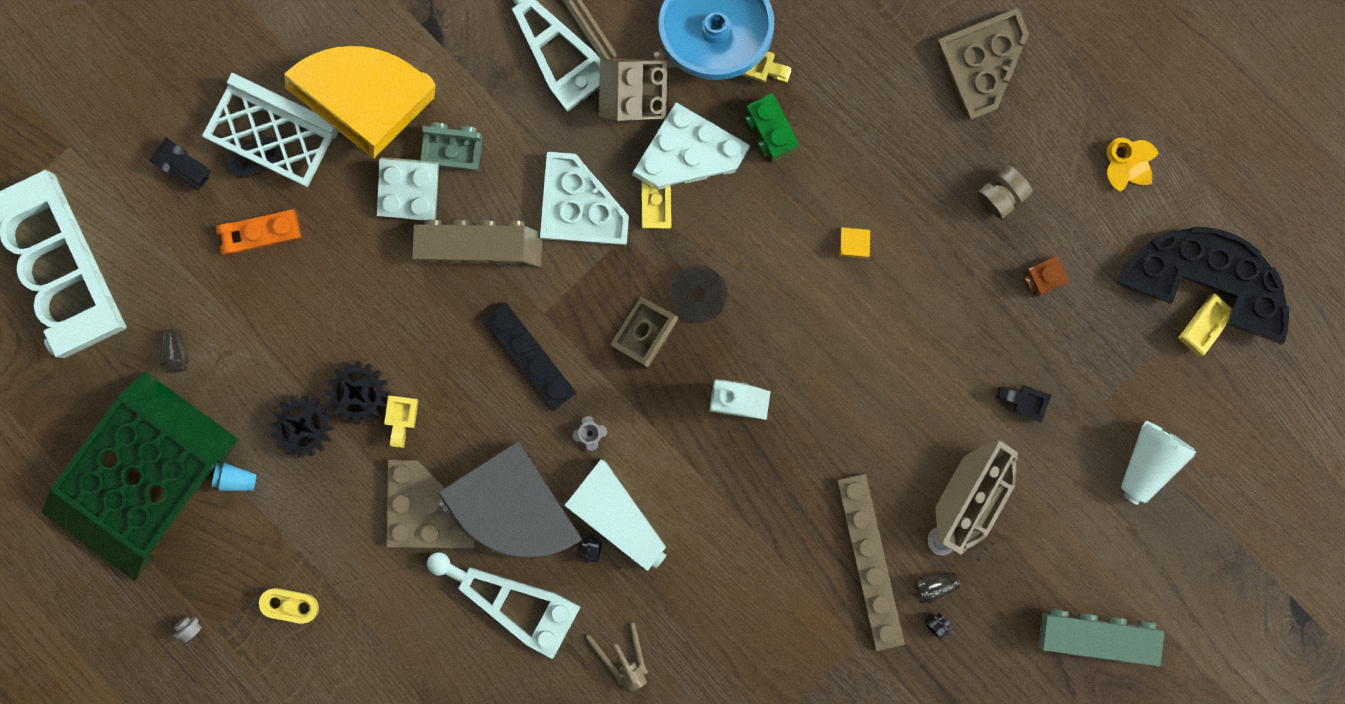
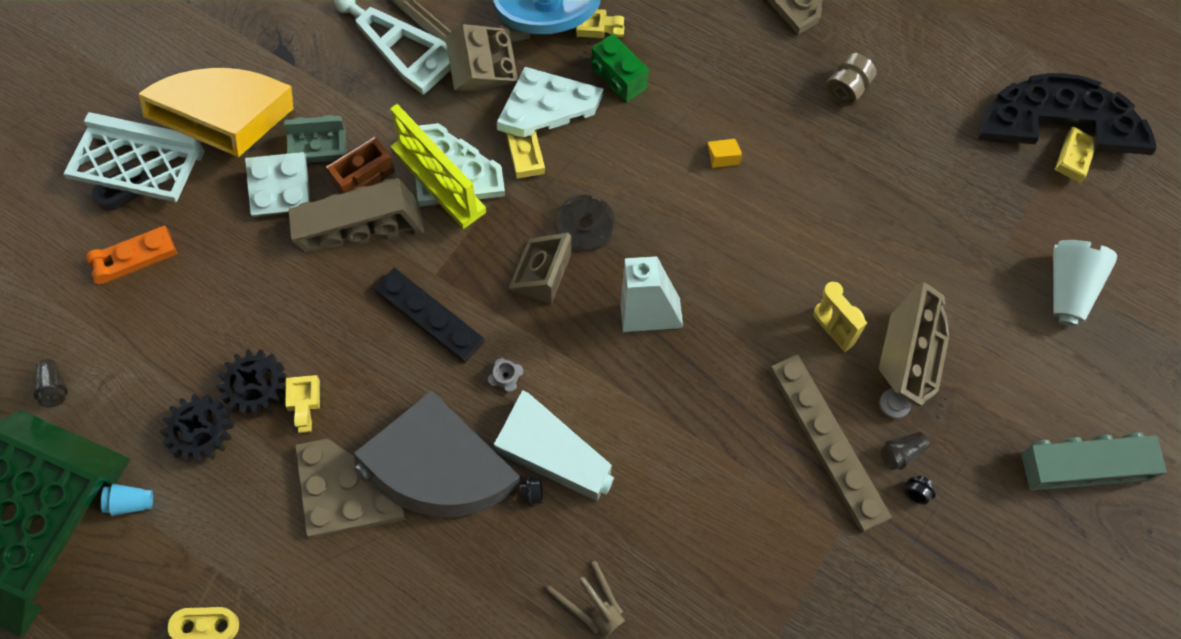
camera: 15 degrees left, 20 degrees down
black piece [149,137,212,191] -> none
light aqua plate [427,552,581,659] -> none
black plate [995,385,1052,423] -> none
dark orange bracket [1023,256,1069,297] -> none
yellow plate [1106,138,1159,192] -> none
none -> dark orange brick [326,137,395,194]
none -> neon yellow fence [390,104,486,229]
none -> light yellow plate [813,282,867,352]

